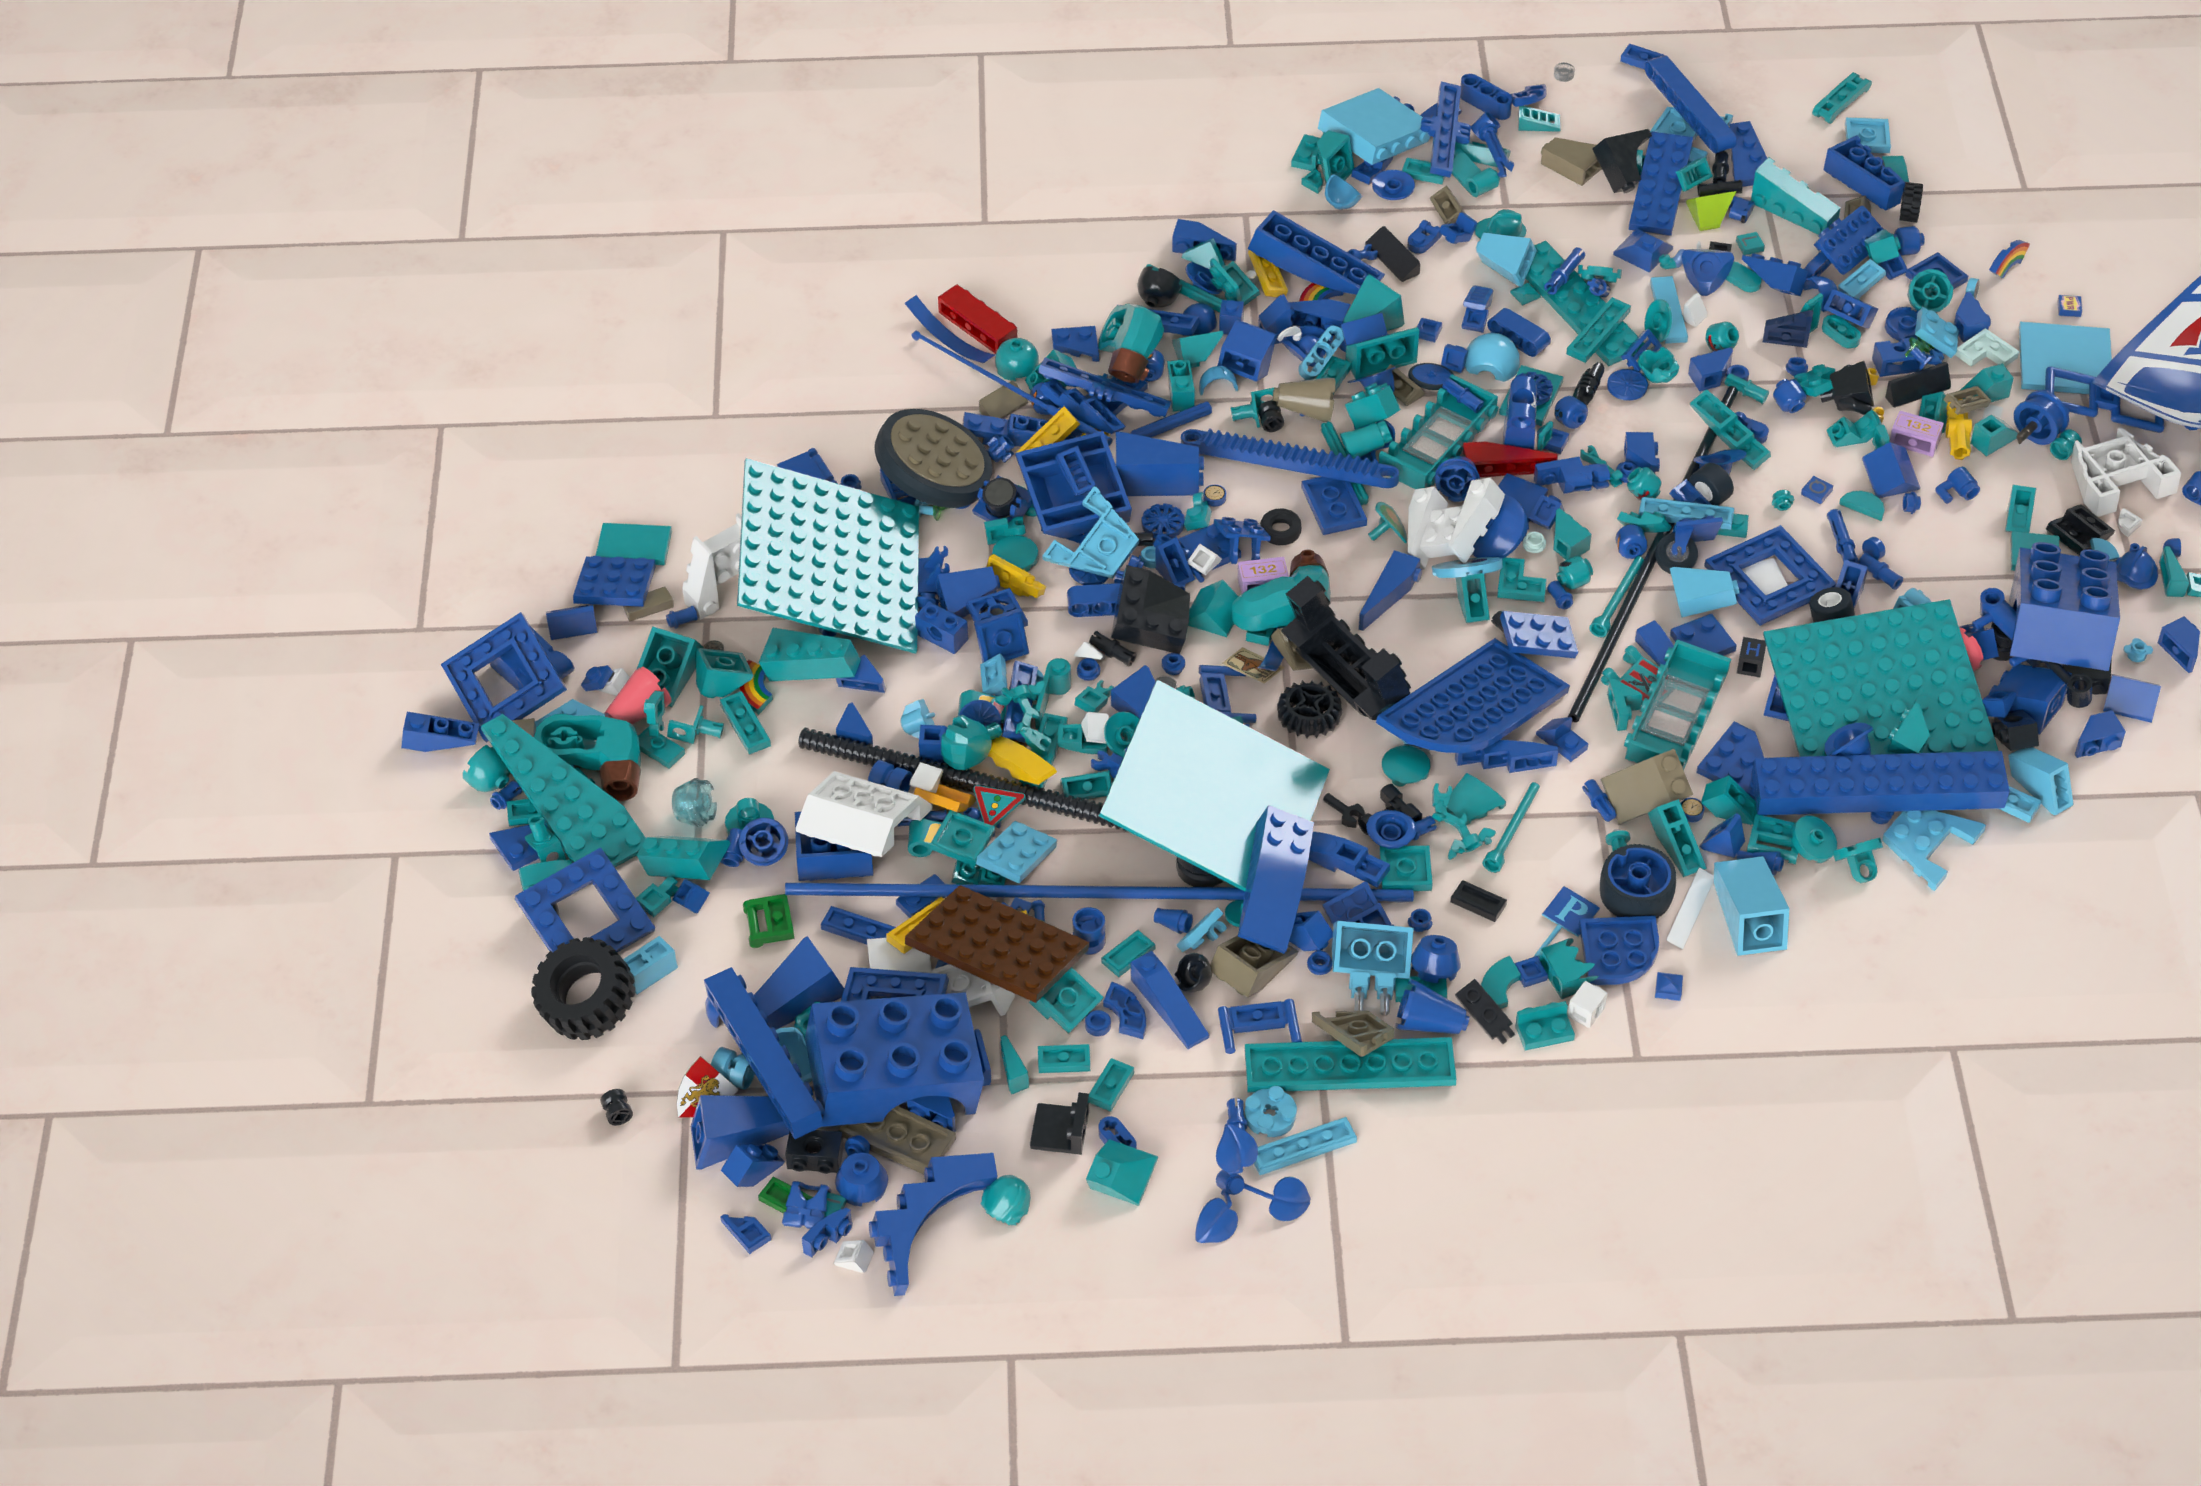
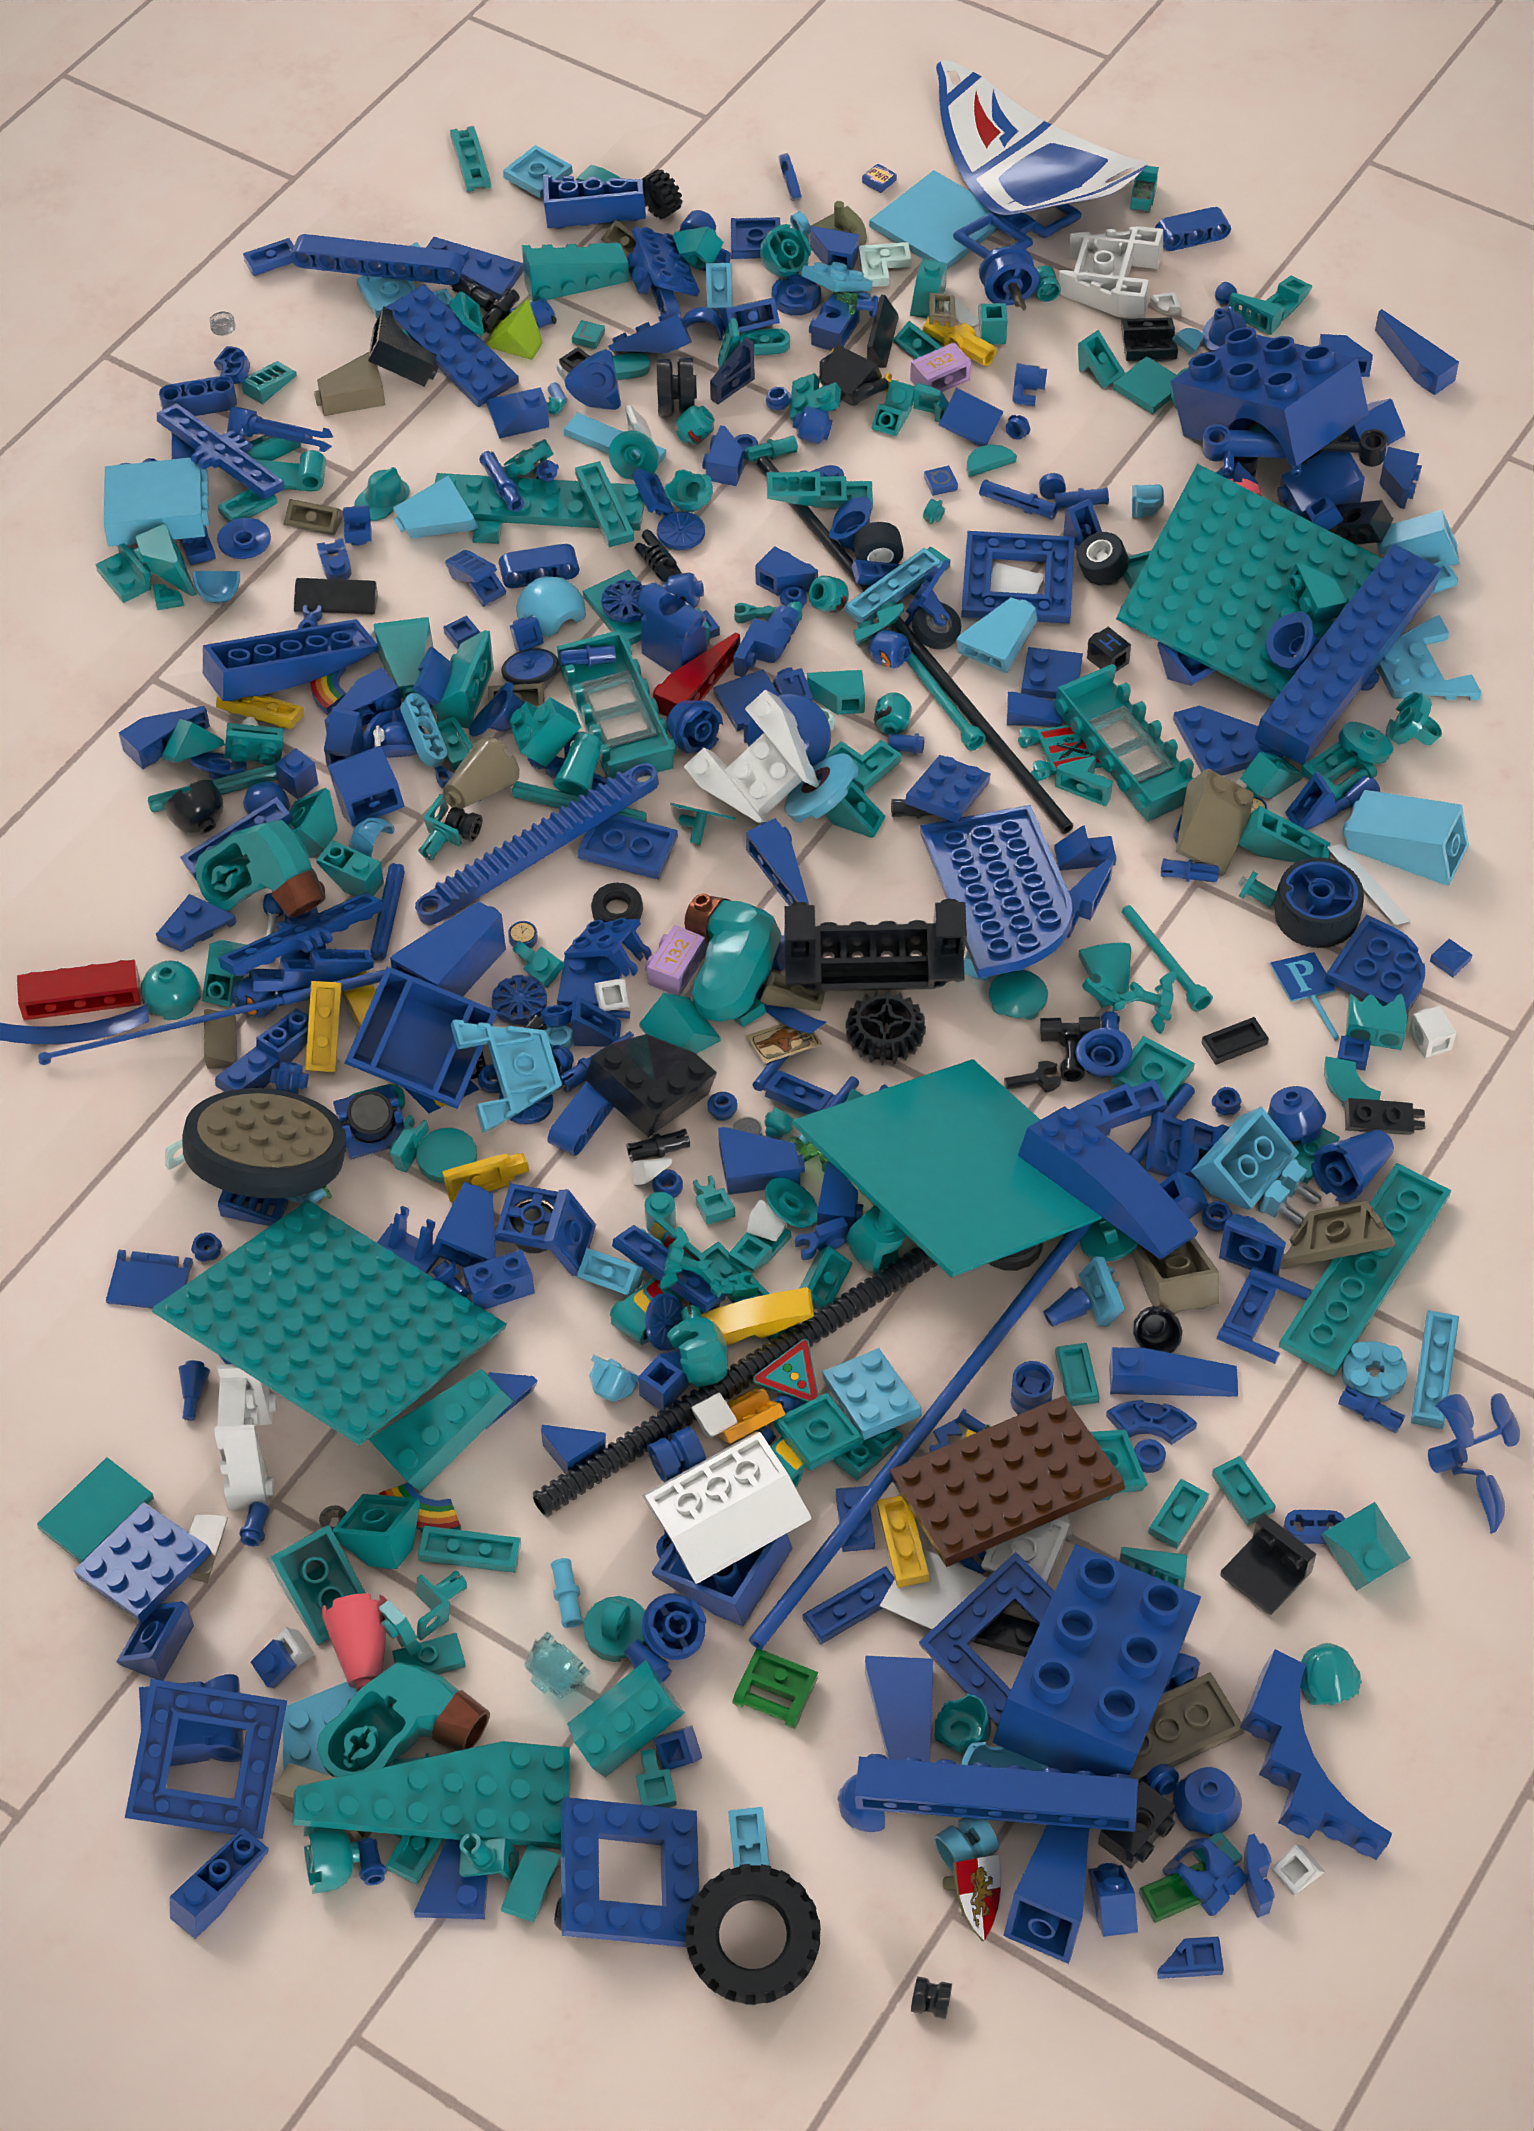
camera: 55 degrees left, 5 degrees up
blue slope [1055,446,1097,497] -> none
teal bracket [1515,1001,1575,1051] -> none
none -> medium azure pin [551,1558,583,1628]
none -> black wheel [656,358,697,417]
none -> olive shield [810,201,867,246]
none -> blue slope [1219,1213,1286,1276]

